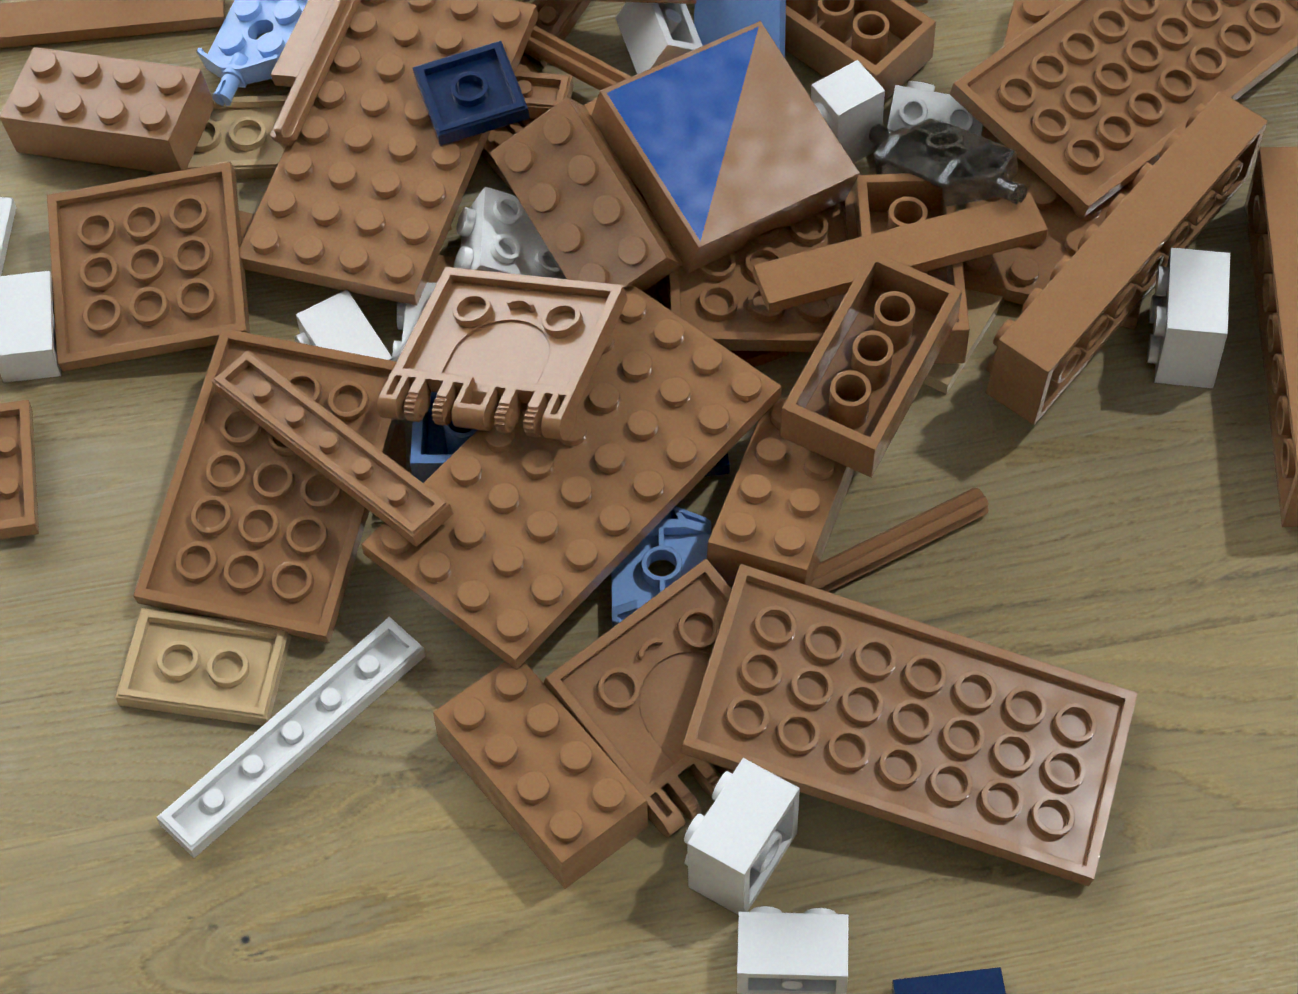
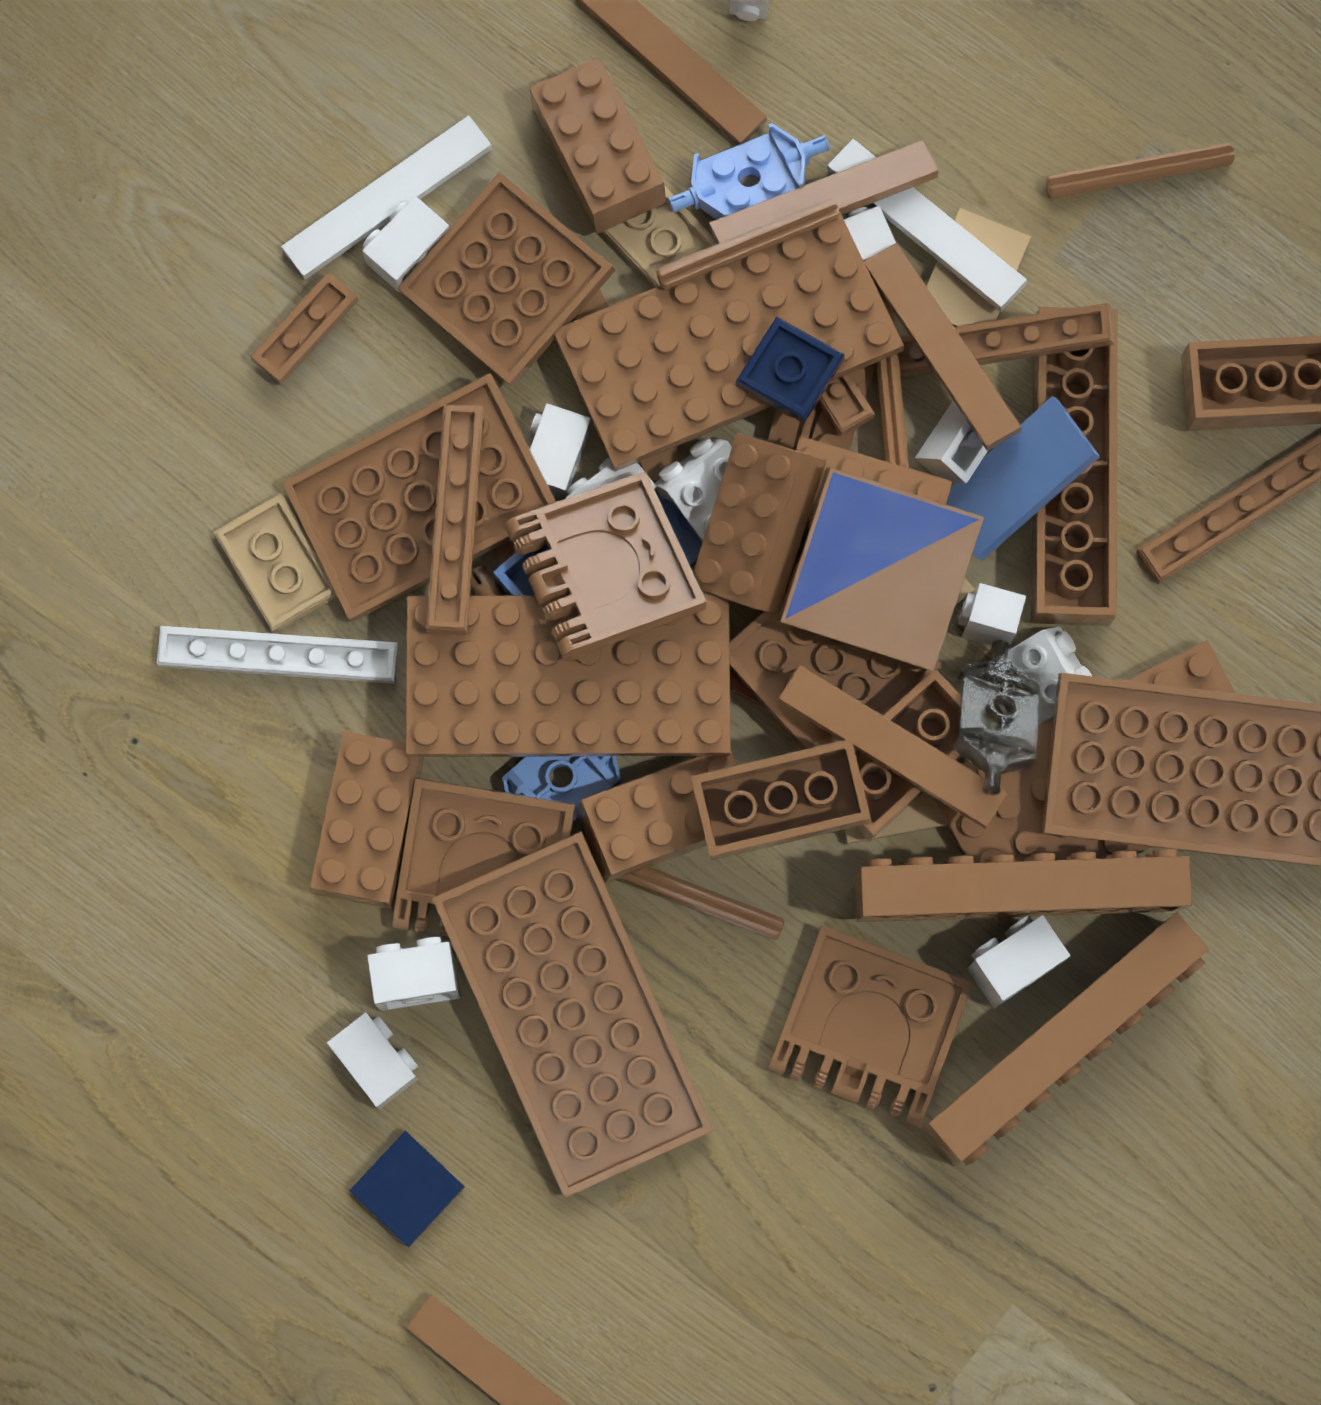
camera: 45 degrees right, 20 degrees up
none -> medium nougat hinge [768,925,973,1128]

